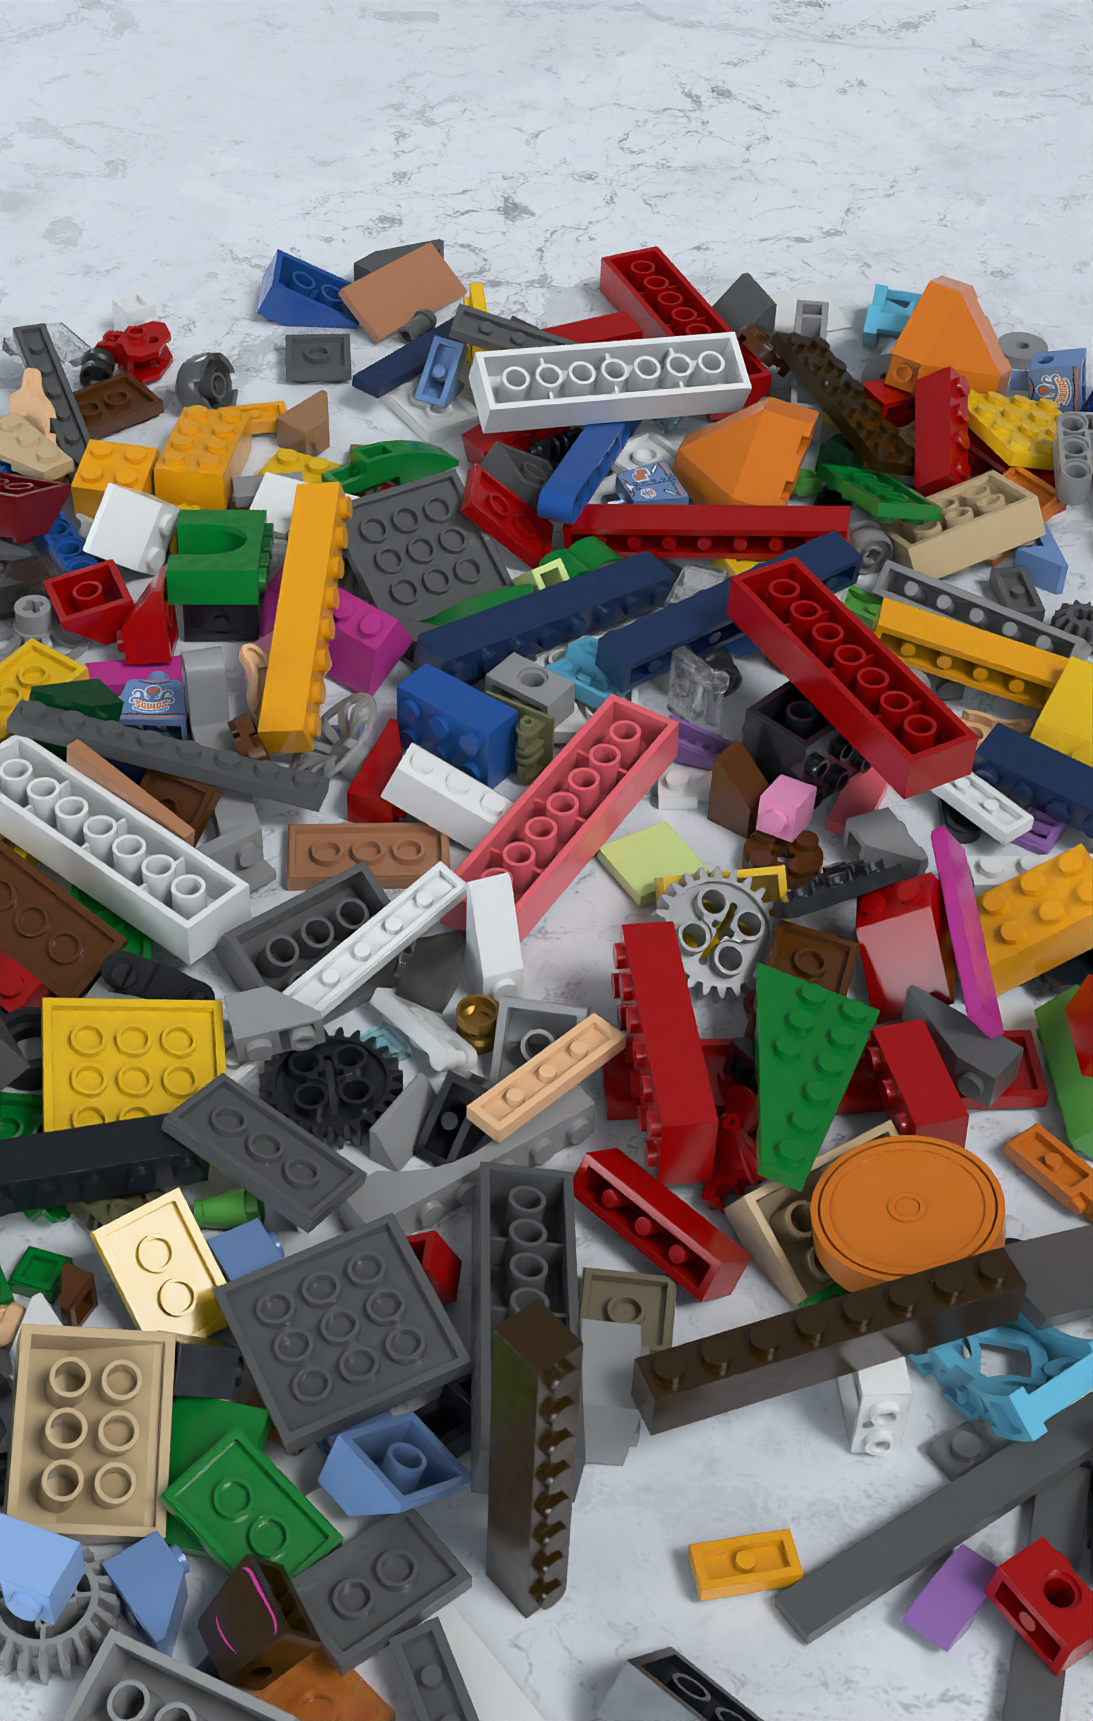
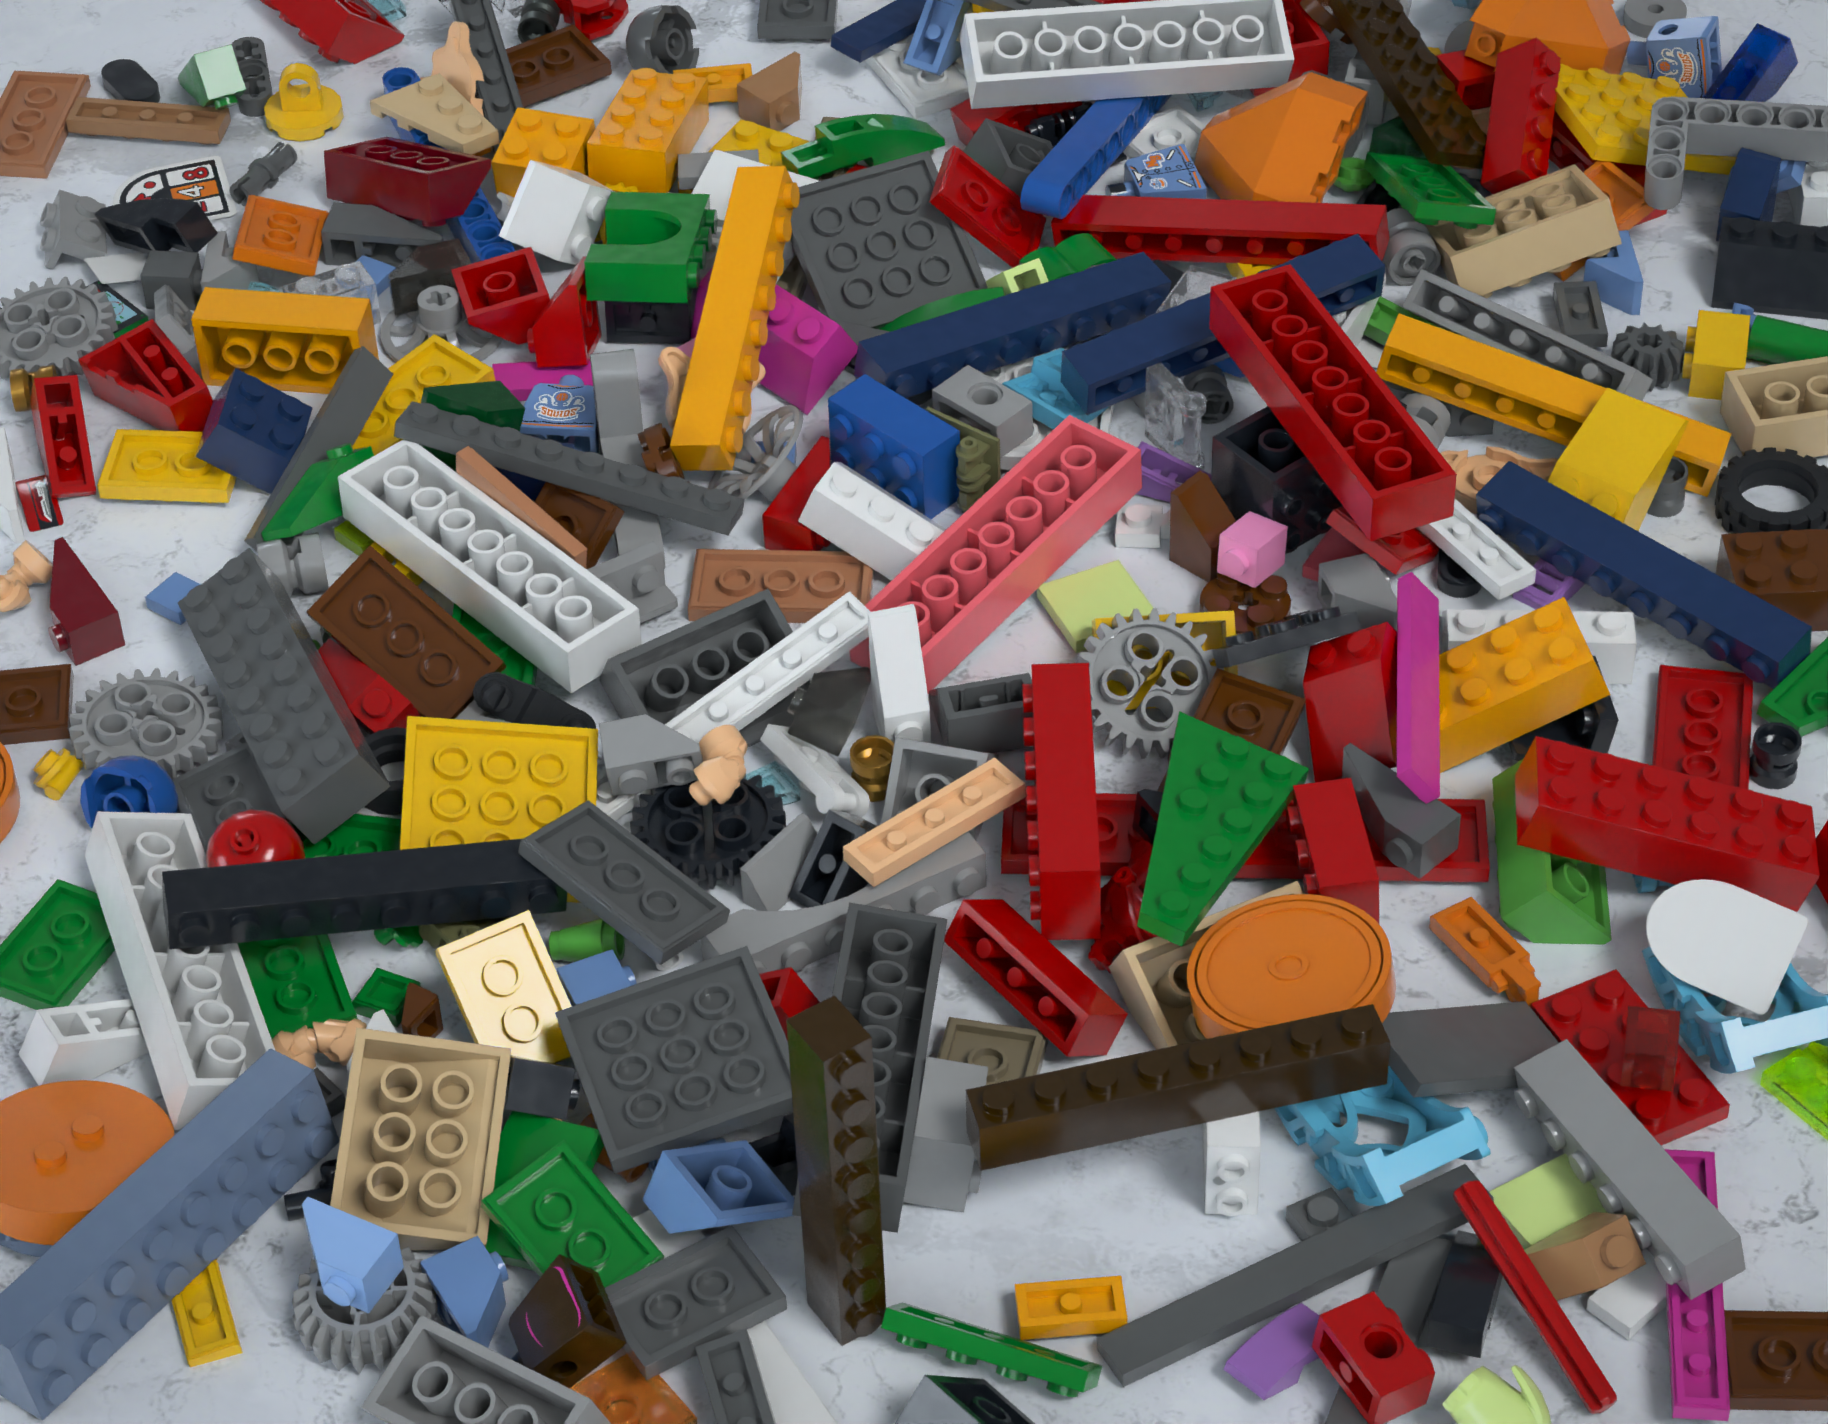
camera: 10 degrees right, 0 degrees up
none -> light nougat arm [689,725,747,806]
none -> green plate [881,1302,1102,1397]
none -> dark grey slope [929,673,1032,753]
none -> red tile [1326,506,1439,575]

